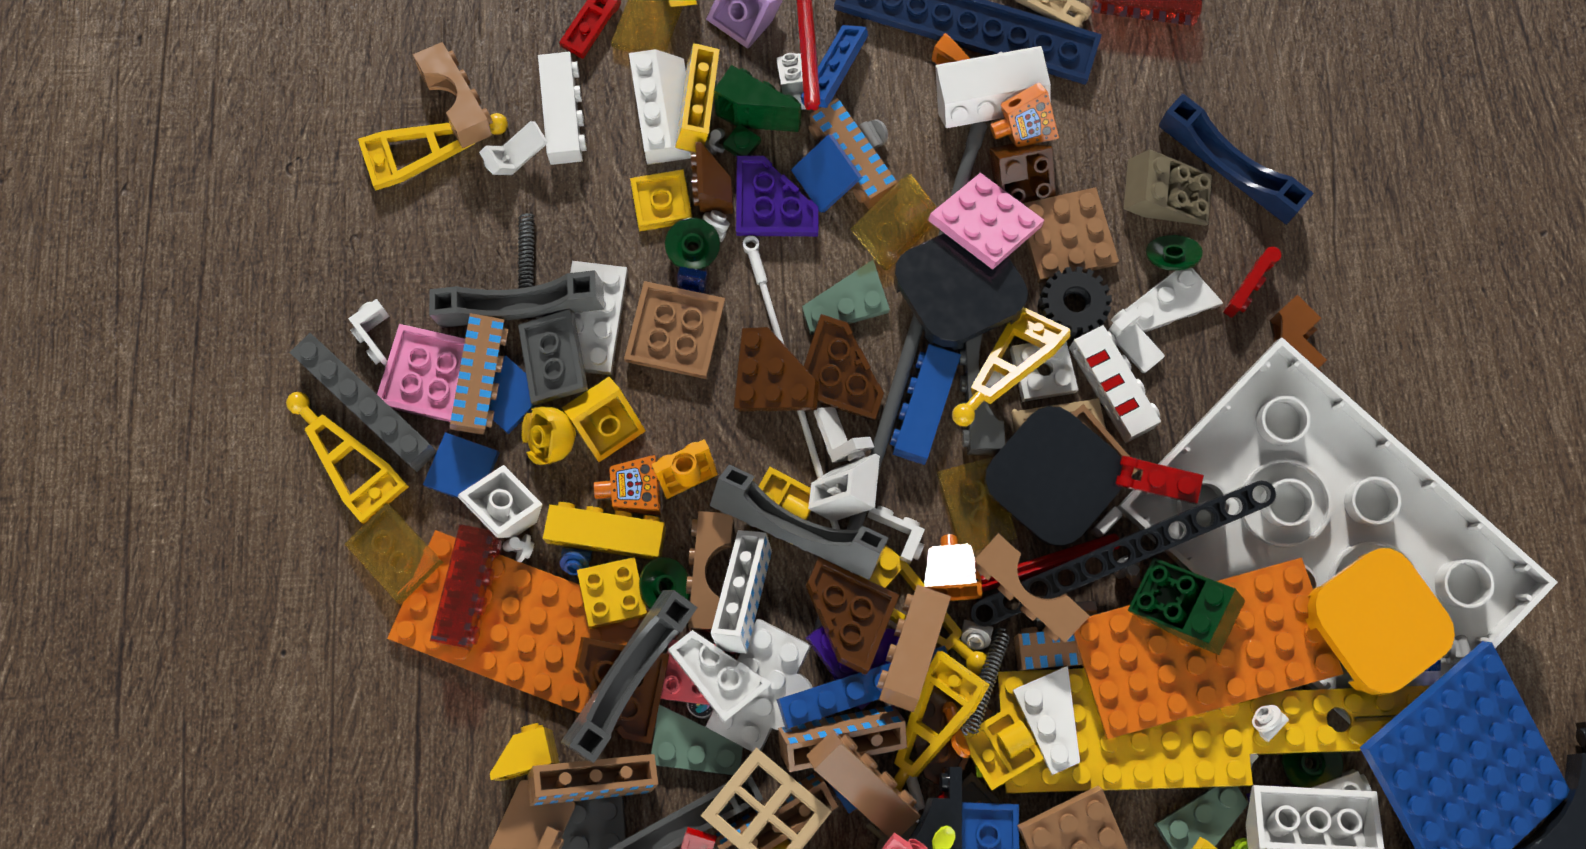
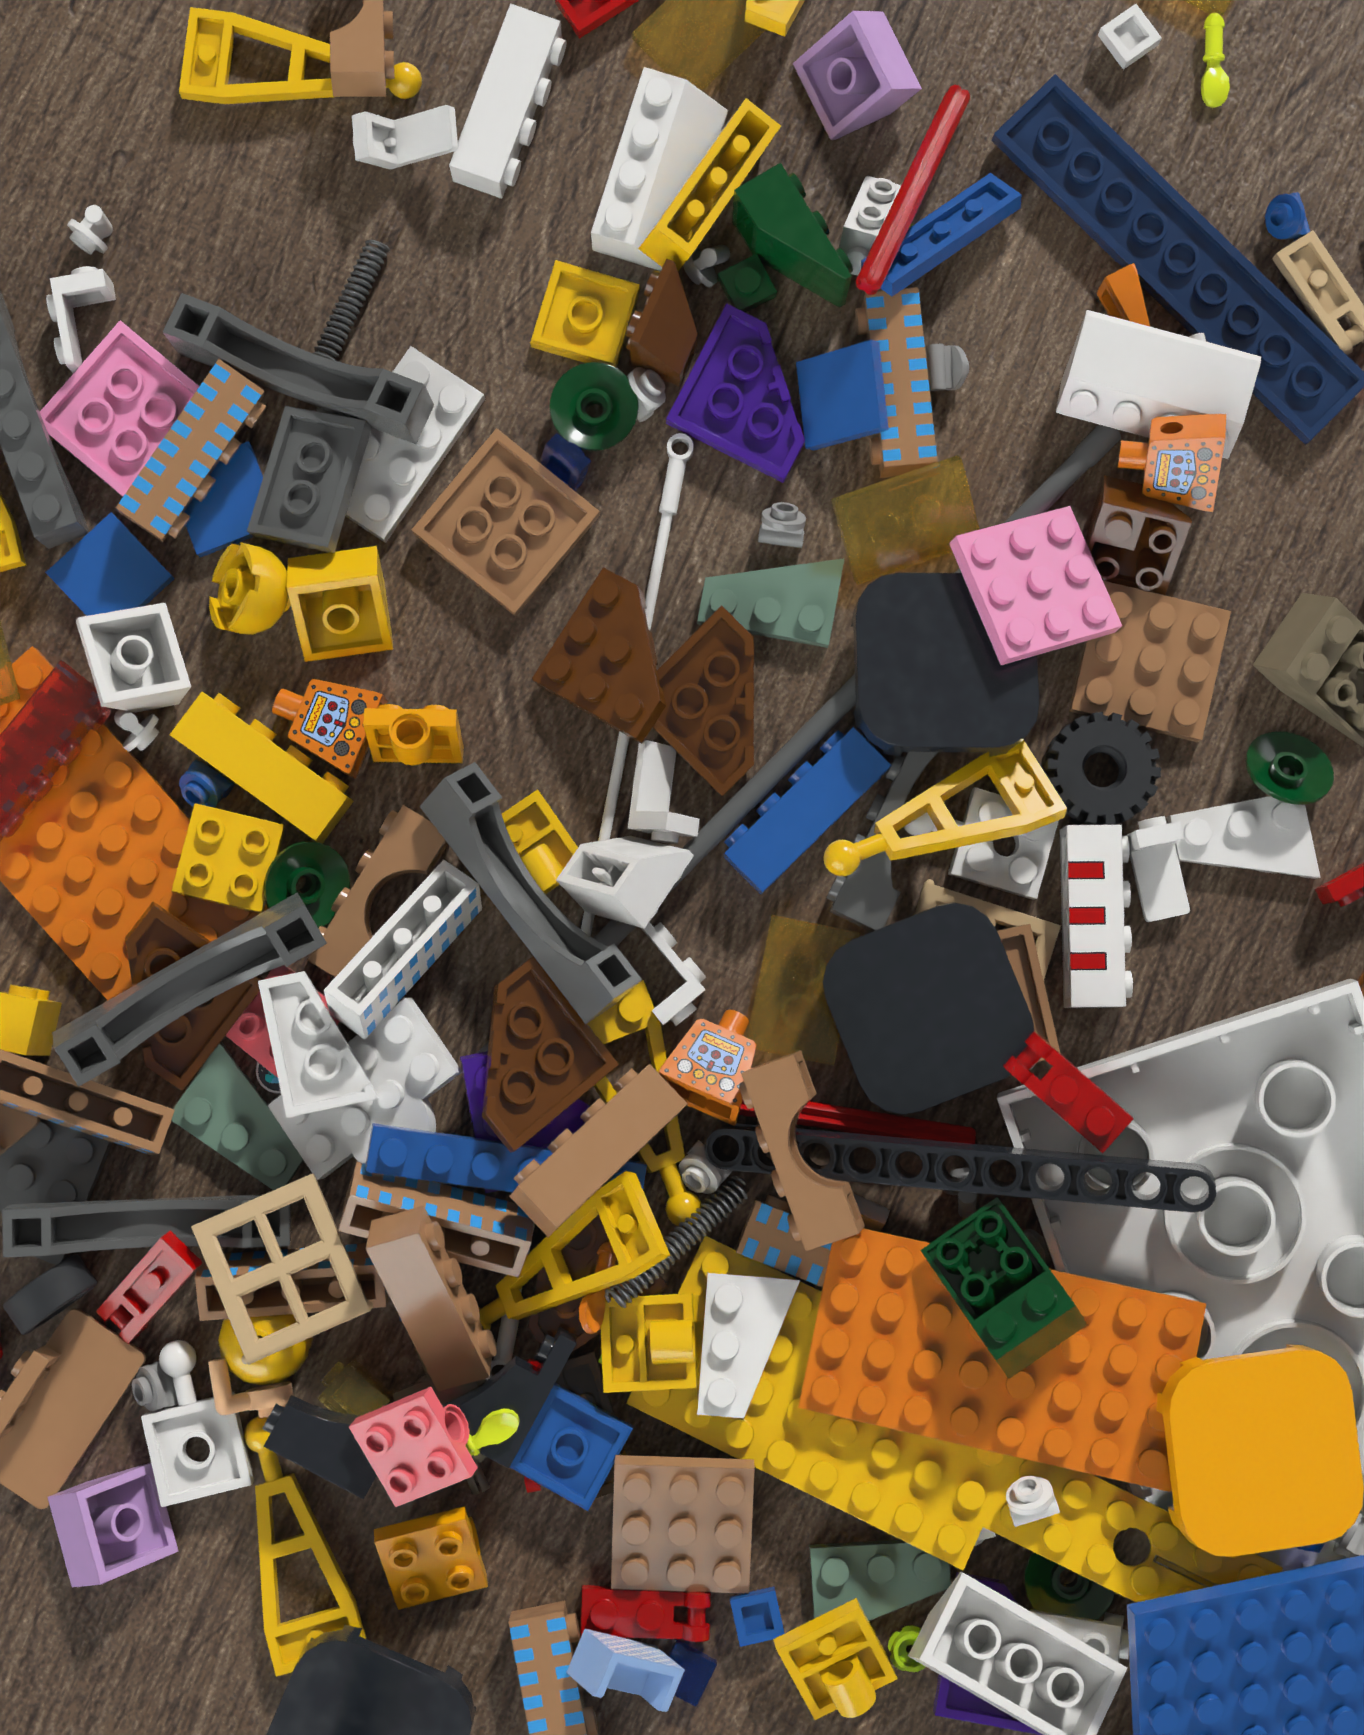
camera: 25 degrees right, 10 degrees up
white tile [1090,507,1122,539] -> none
none -> white plate [67,205,113,255]
none -> light grey plate [758,502,806,548]

